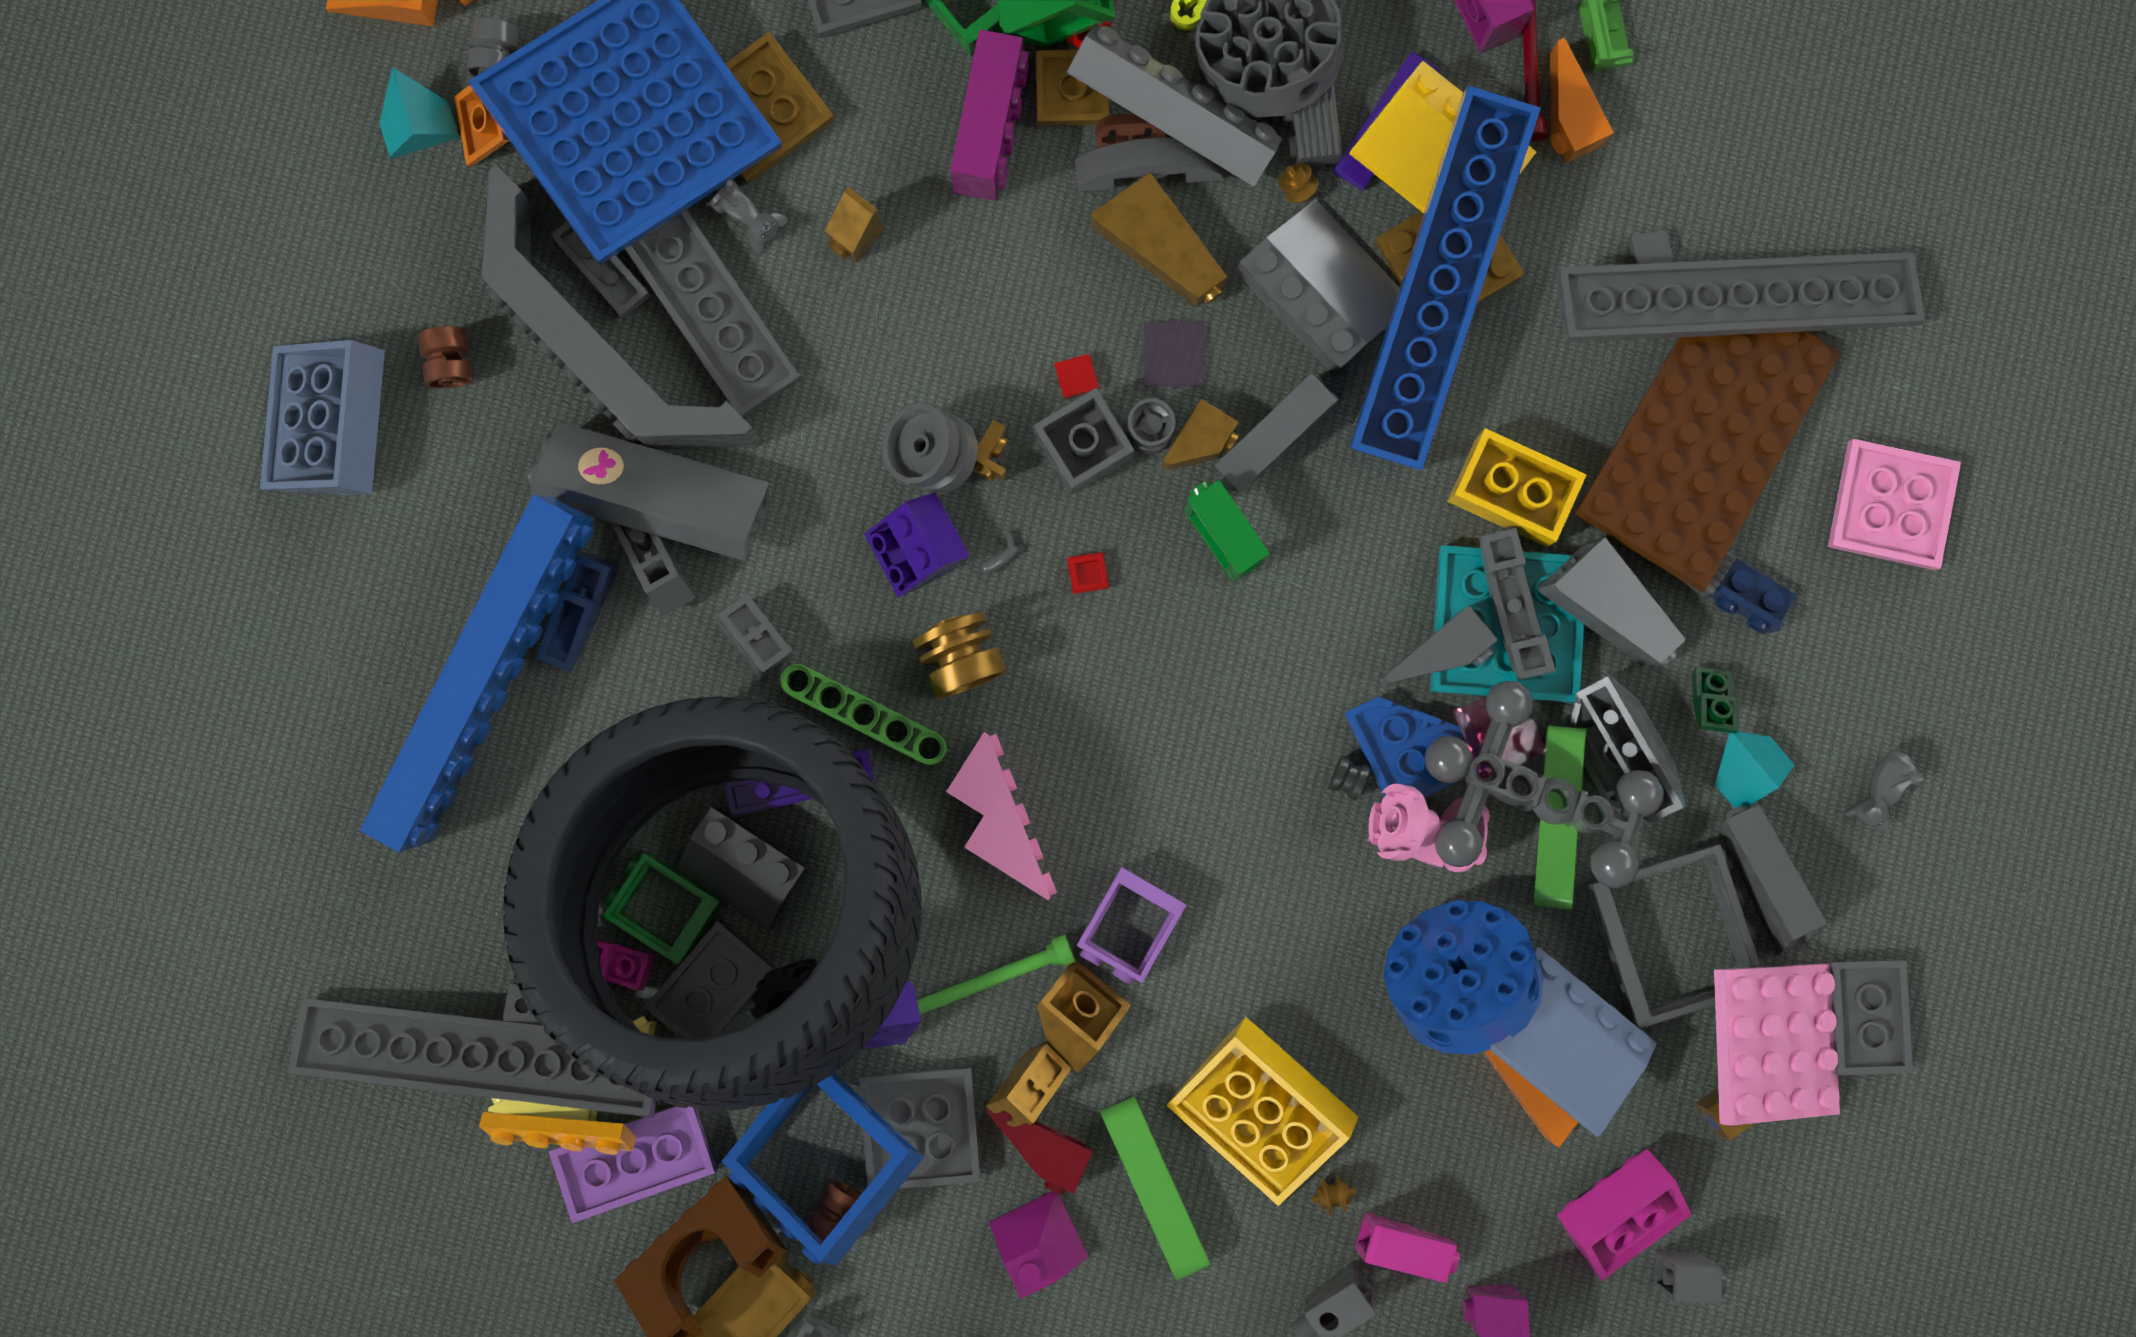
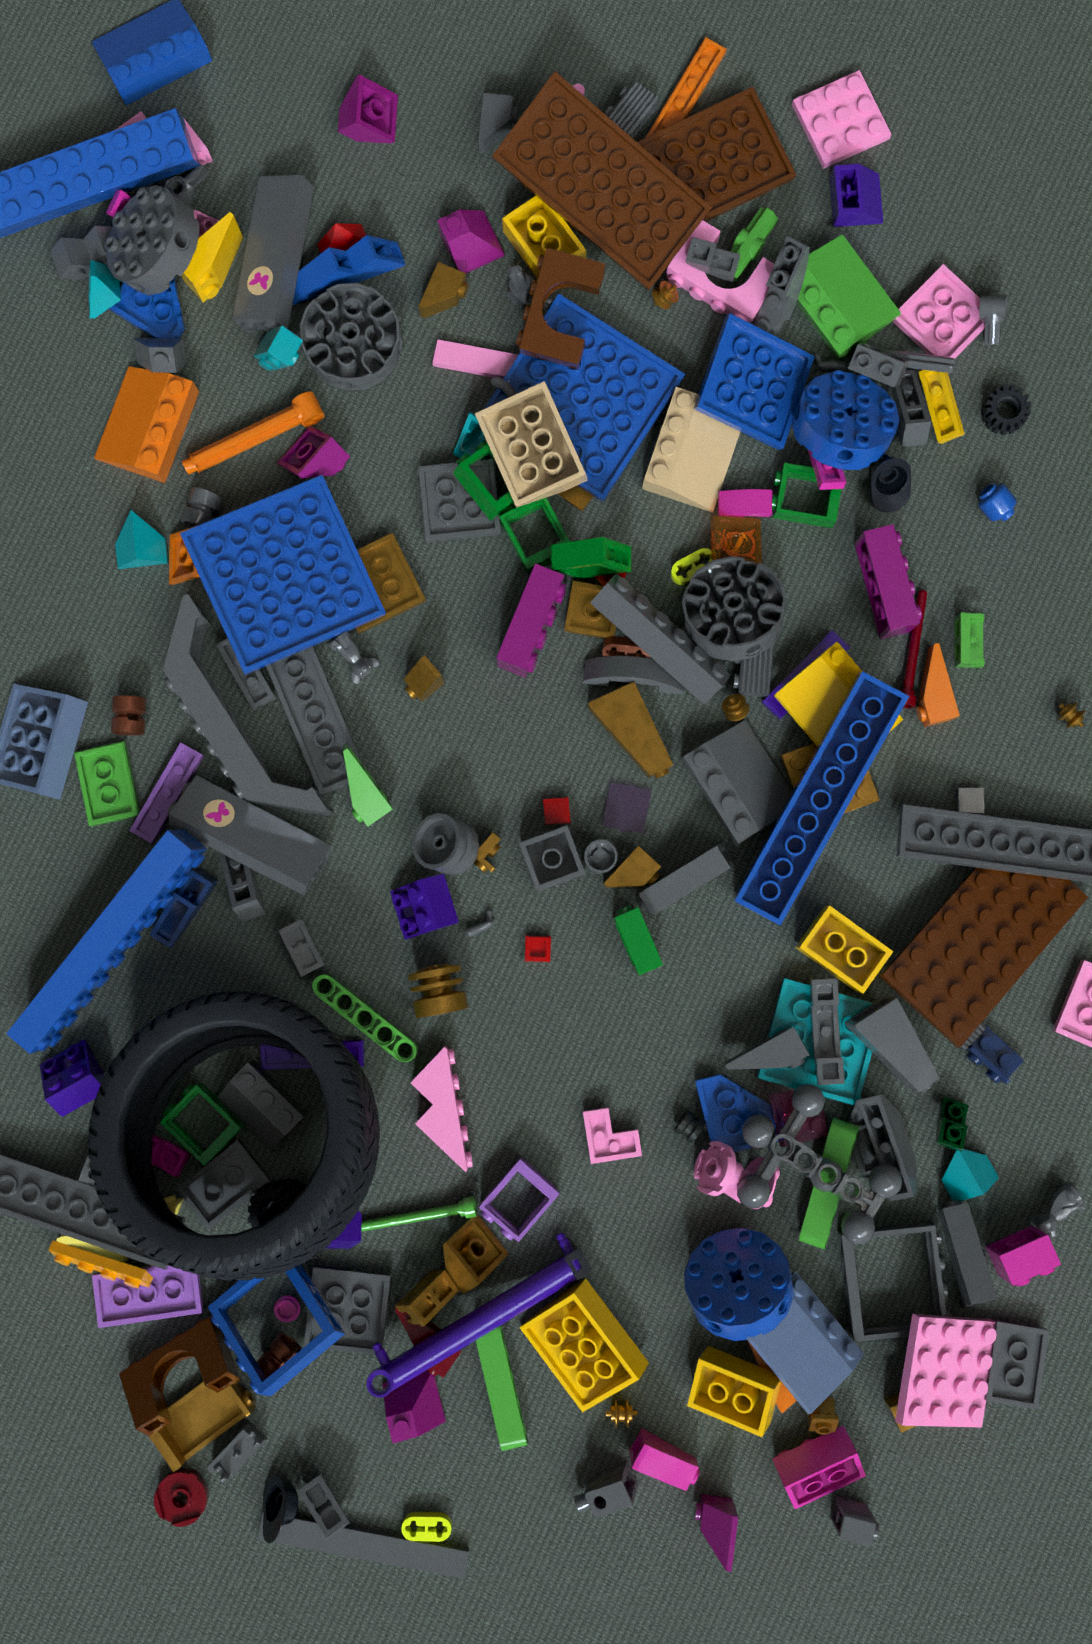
camera: 15 degrees right, 0 degrees up
none -> dark purple slope [39,1039,105,1117]
none -> bright green tile [74,741,140,827]
none -> medium lavender plate [130,742,204,844]
none -> dark pink plate [274,1295,300,1323]
none -> slope [343,743,393,826]
none -> dark purple piece [366,1232,593,1398]
none -> bright pink plate [583,1107,642,1164]
none -> yellow brick [687,1346,781,1437]
none -> pearl gold bracket [807,1397,839,1435]
none -> dark pink brick [985,1225,1061,1286]
none -> pearl gold wheel [1057,702,1086,729]

